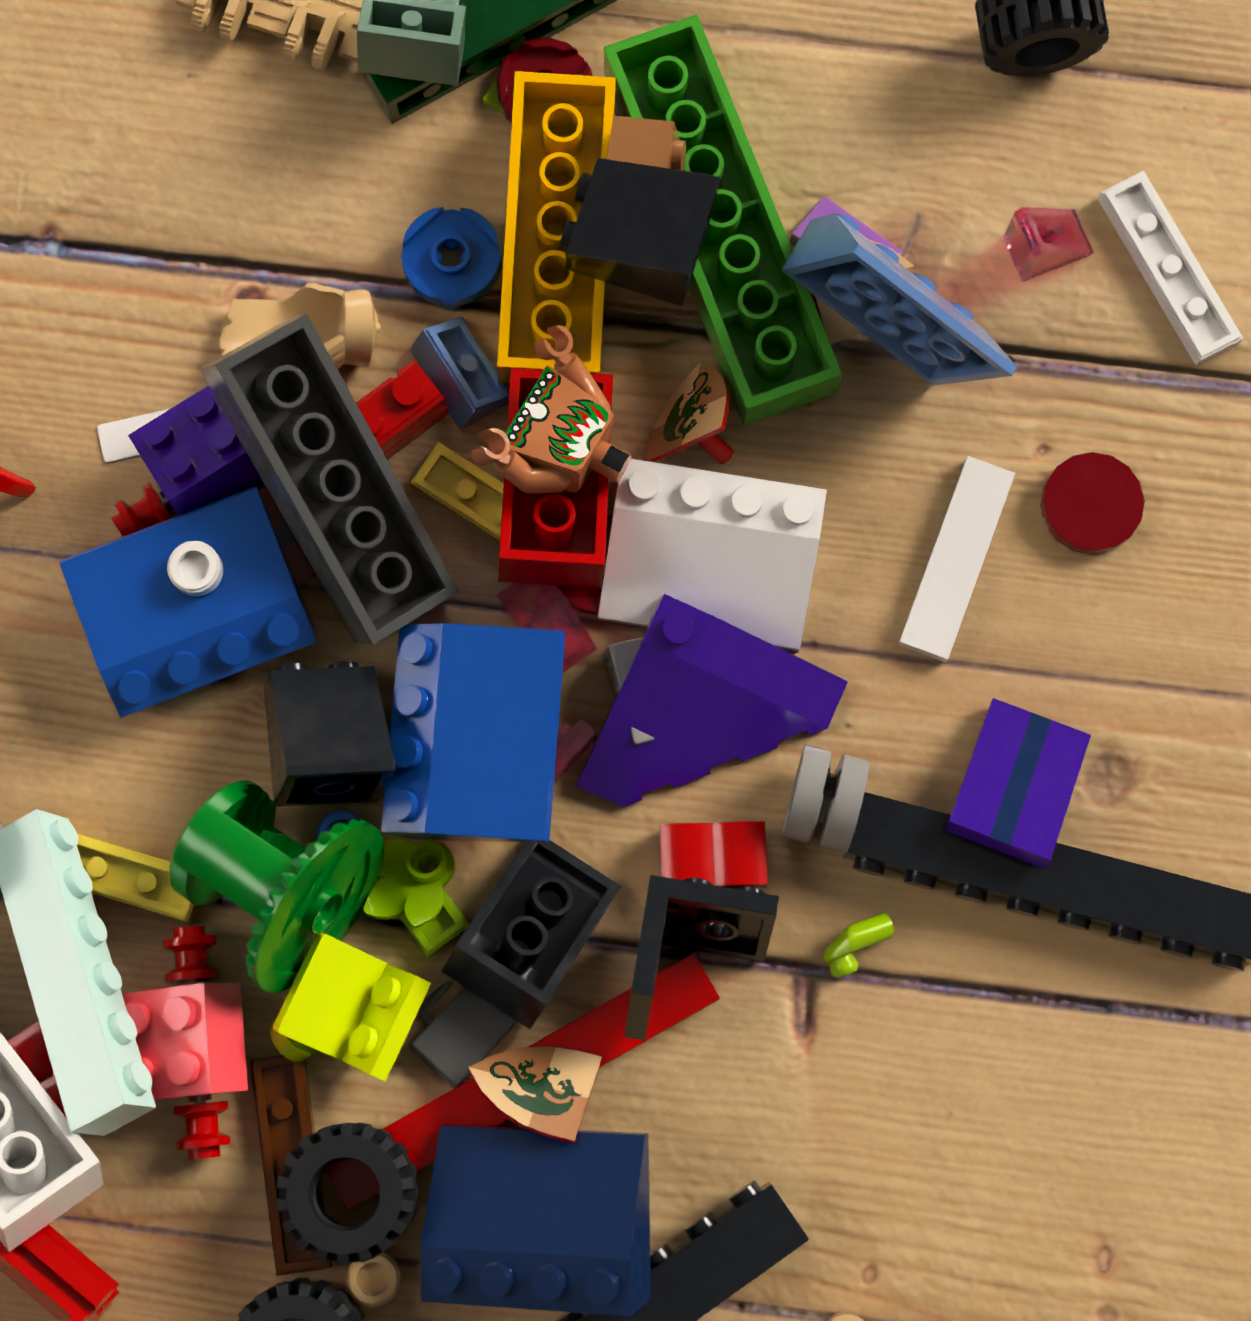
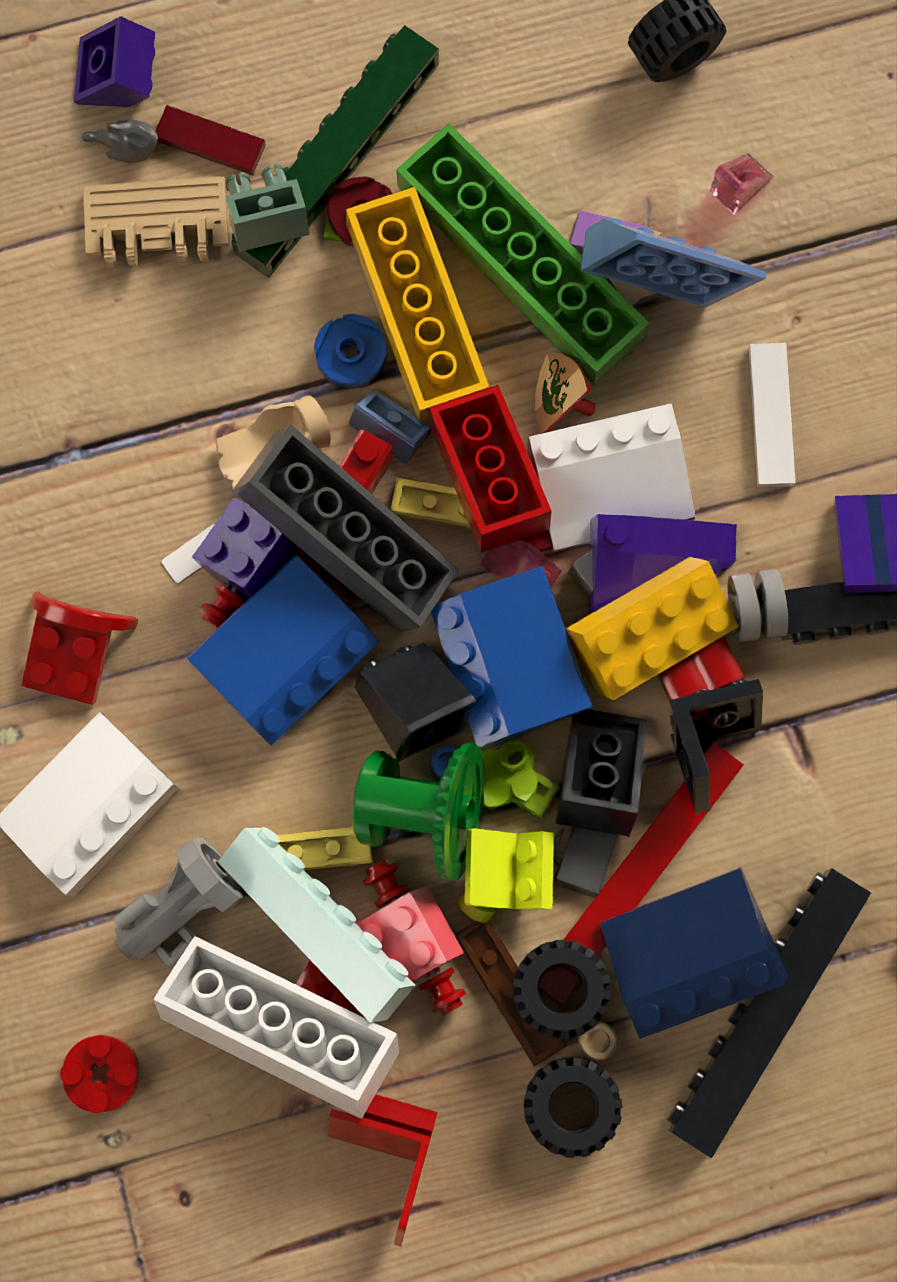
camera: 20 degrees left, 0 degrees up
white tile [167,541,223,596] -> none
shield [468,1046,602,1144] -> none
nougat torso [471,325,631,494] -> none
black slope [559,158,720,306] -> none
medium nougat brick [607,116,686,170] -> none
lime arm [824,913,894,978] -> none
dark red tile [1040,452,1145,555] -> none
white tile [1097,171,1244,366] -> none
none -> yellow brick [566,557,738,700]

